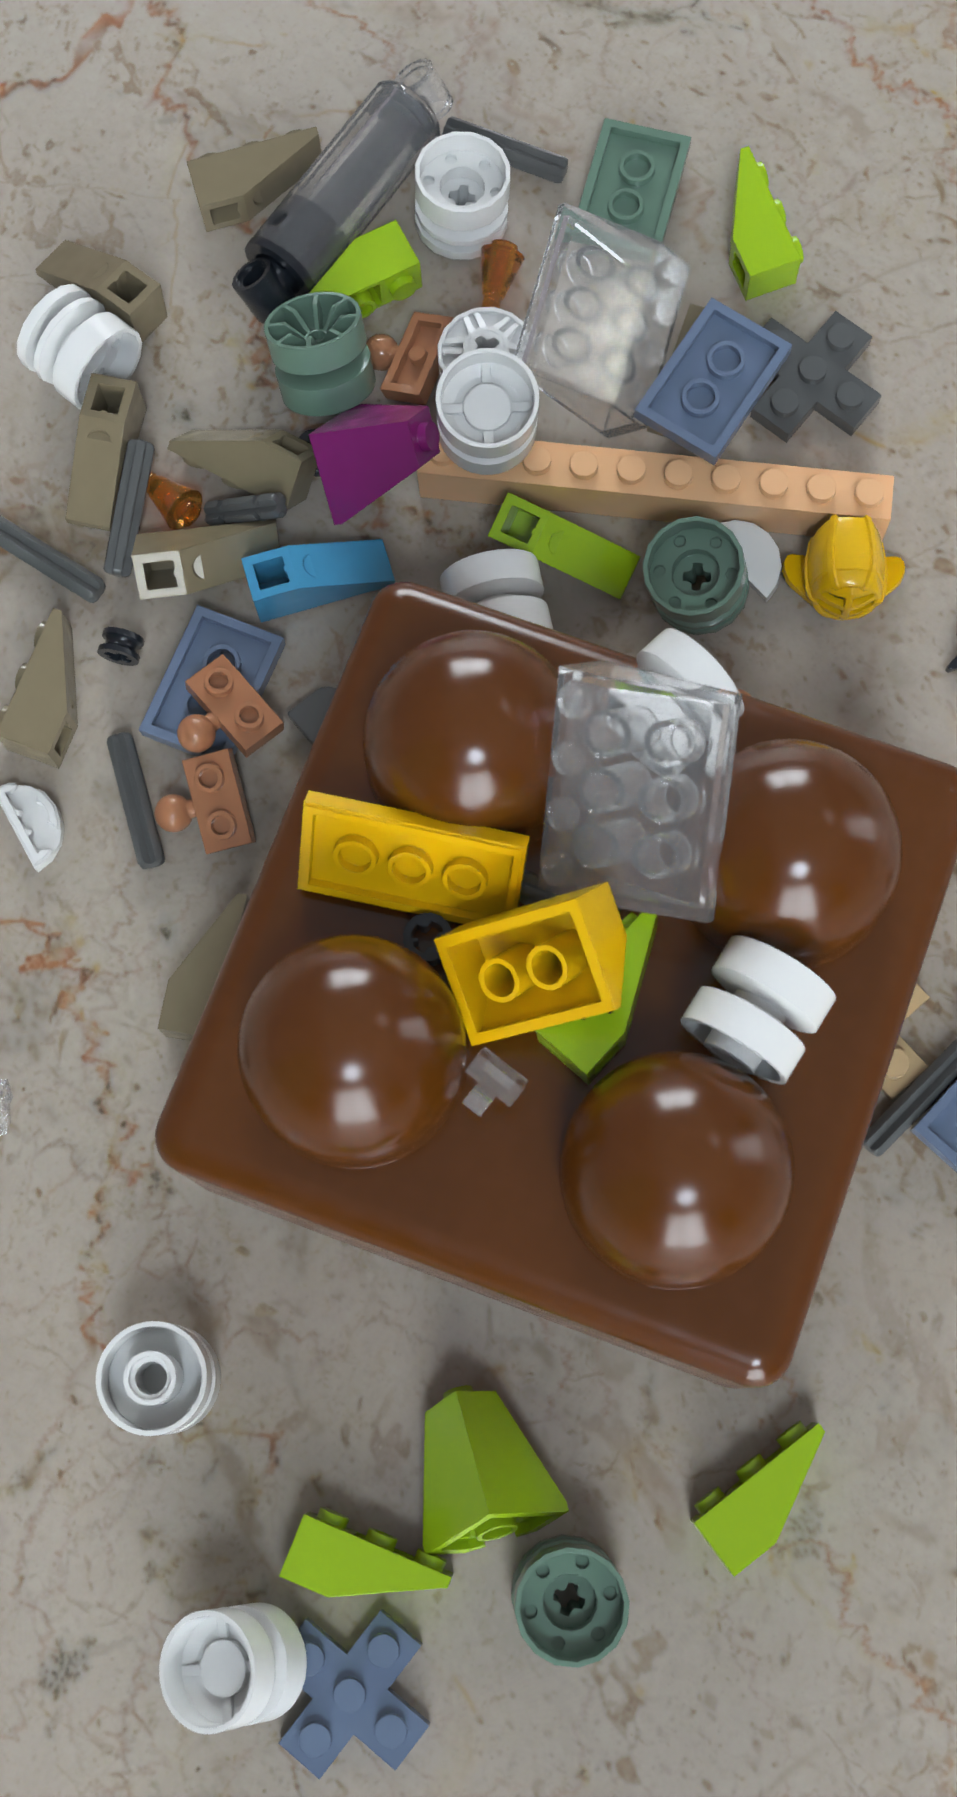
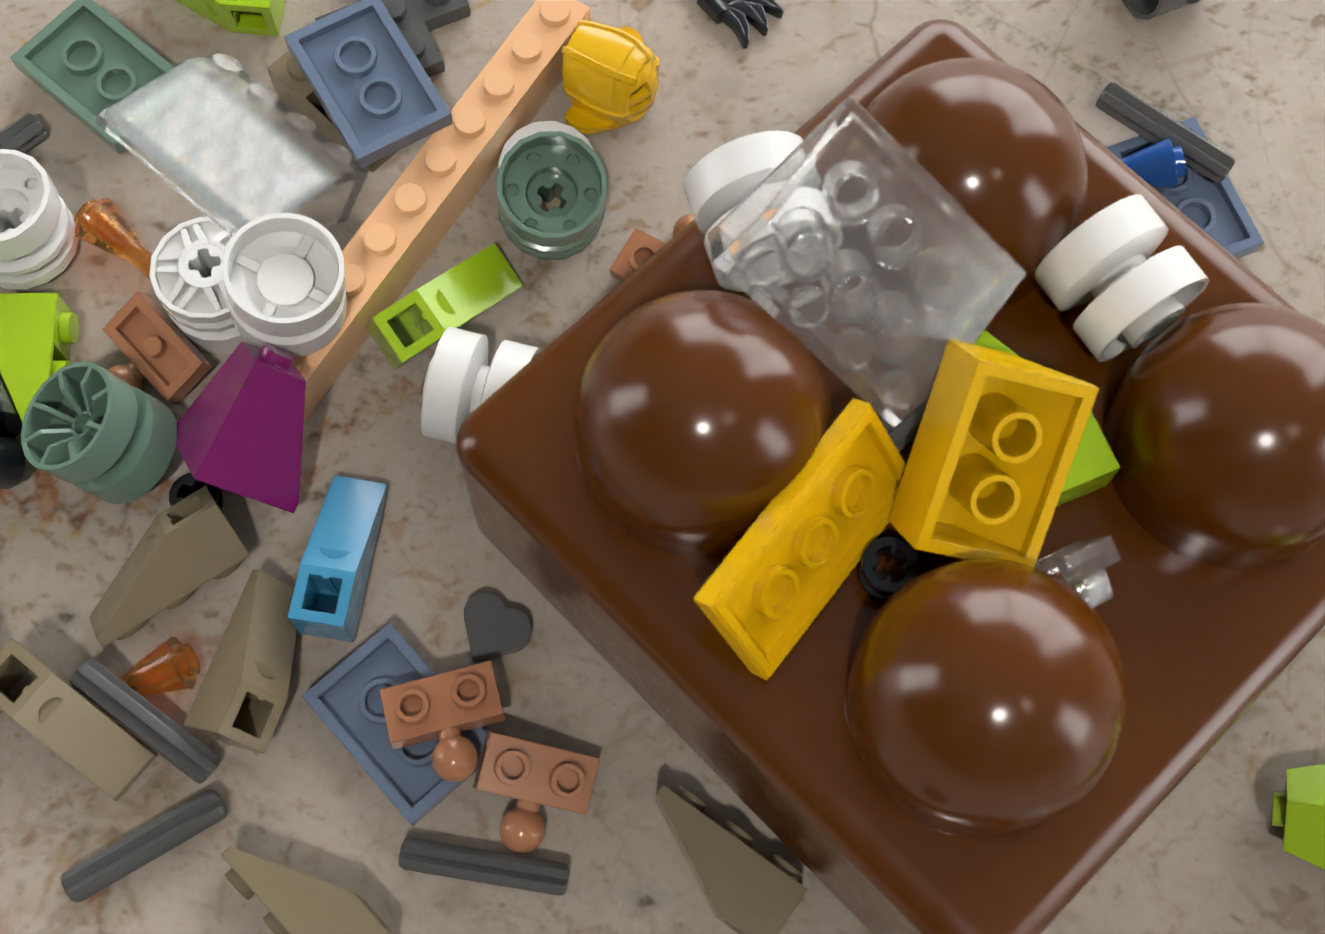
camera: 75 degrees left, 5 degrees down
black bush [97,627,145,666] -> none
dark grey axle [203,492,287,526] -> none

